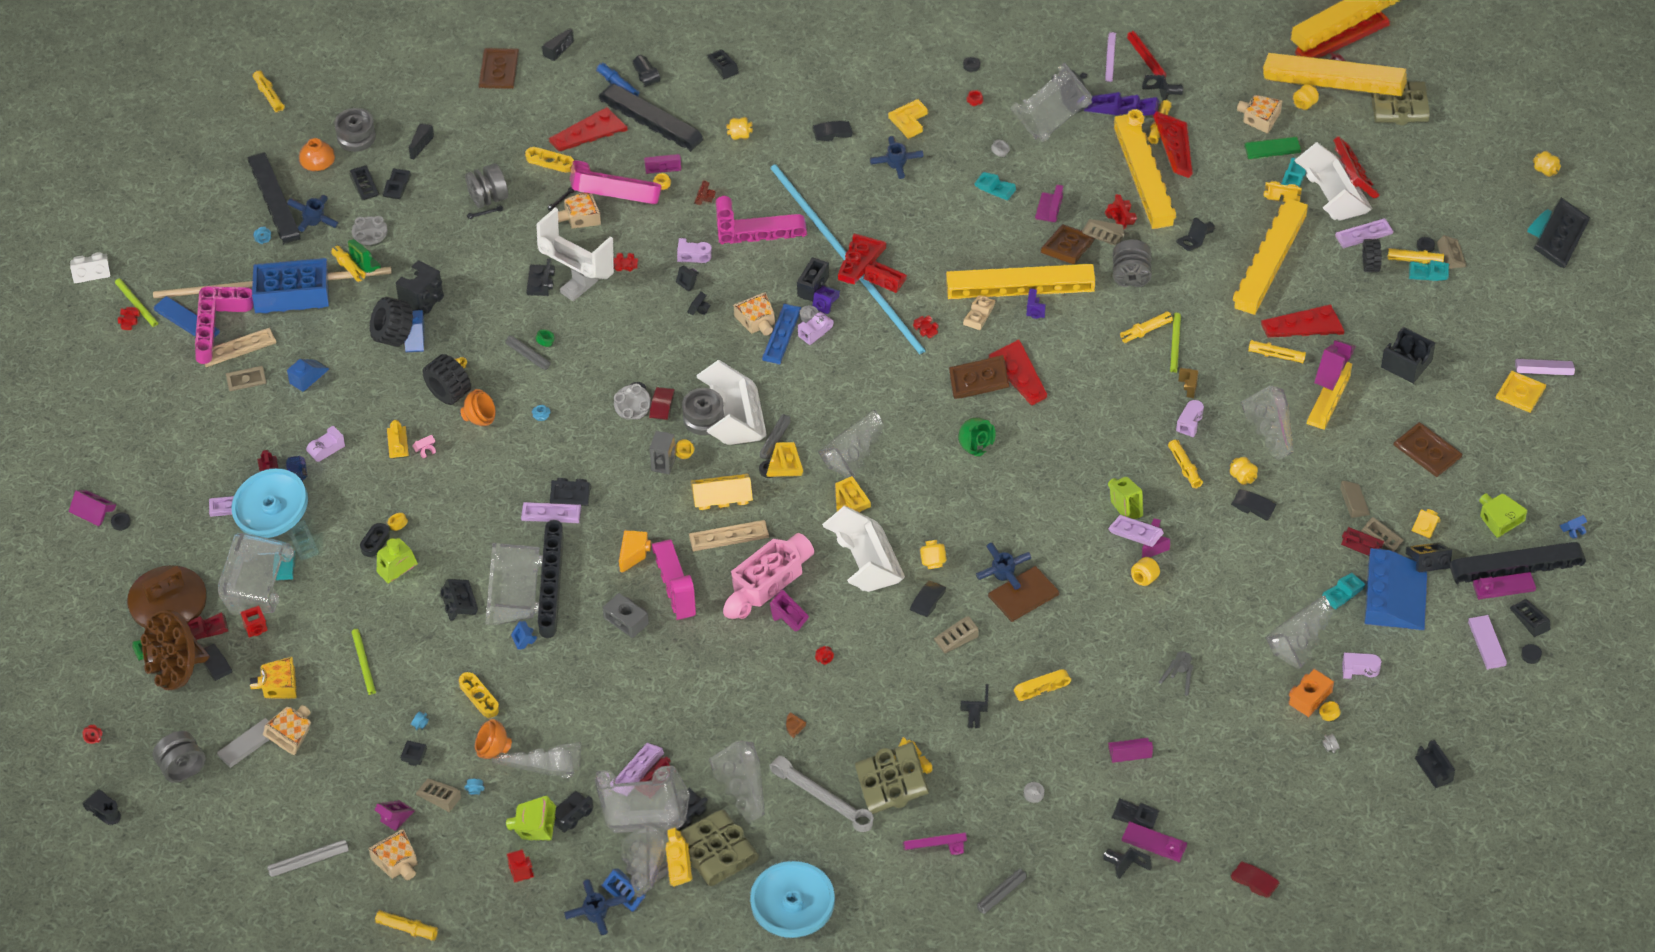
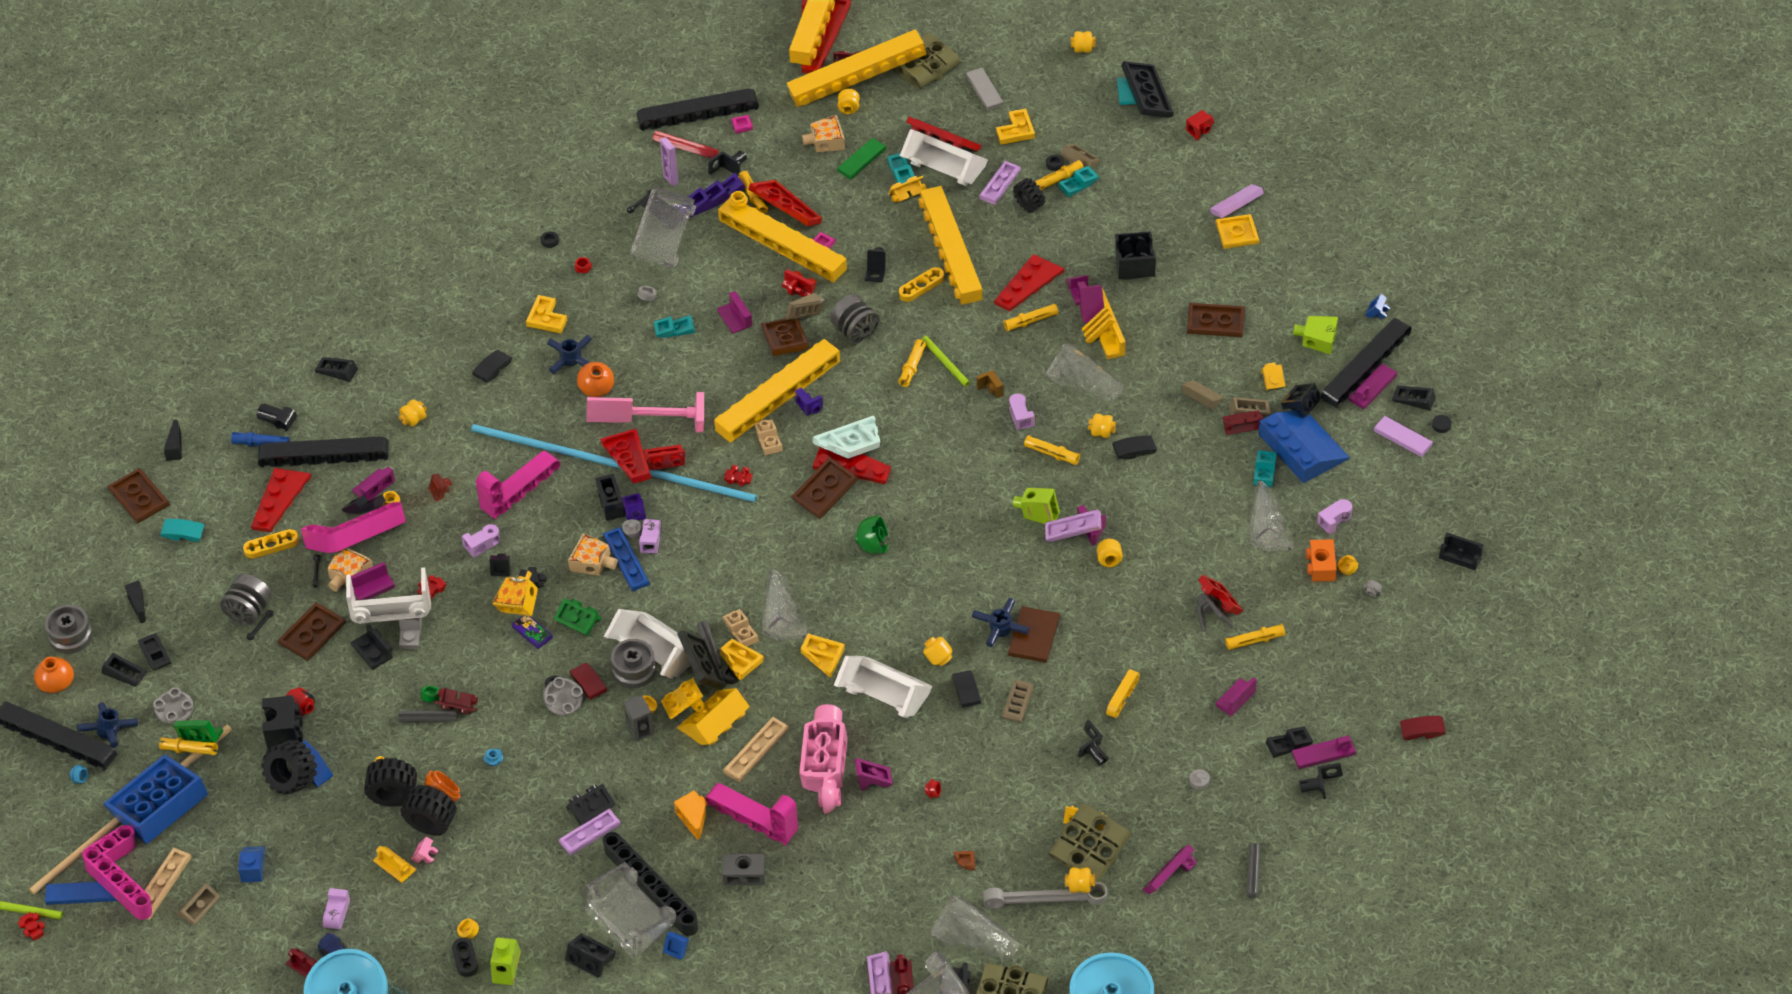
camera: 40 degrees left, 0 degrees up
none -> teal slope [160,519,204,542]
none -> reddish brown tile [278,602,346,661]
none -> red head [286,687,315,716]
none -> black slope [342,495,386,514]
none -> magenta panel [351,562,395,600]
none -> black tyre [400,785,457,836]
none -> dark red hinge [434,688,478,714]
none -> yellow torso [492,569,538,616]
none -> tile [512,615,553,649]
none -> green bracket [553,598,602,636]
none -> orange piece [577,362,614,397]
none -> bright pink piece [586,392,704,432]
none -> black beam [636,89,759,131]
none -> yellow hinge [661,678,704,719]
none -> pearl dark grey tile [677,630,726,690]
none -> tan slope [723,609,759,647]
none -> dark pink tile [731,115,753,134]
none -> dark pink tile [813,232,835,248]
none -> light aqua wing [813,415,880,458]
none -> yellow beam [899,267,944,302]
none -> light grey tile [966,68,1003,111]
none -> yellow plate [996,109,1035,145]
none -> yellow piece [1065,867,1095,893]
none -> yellow tile [1082,306,1115,343]
none -> red brick [1186,110,1214,141]
none -> red plate [1198,575,1243,615]
none -> yellow pin [1225,624,1285,651]

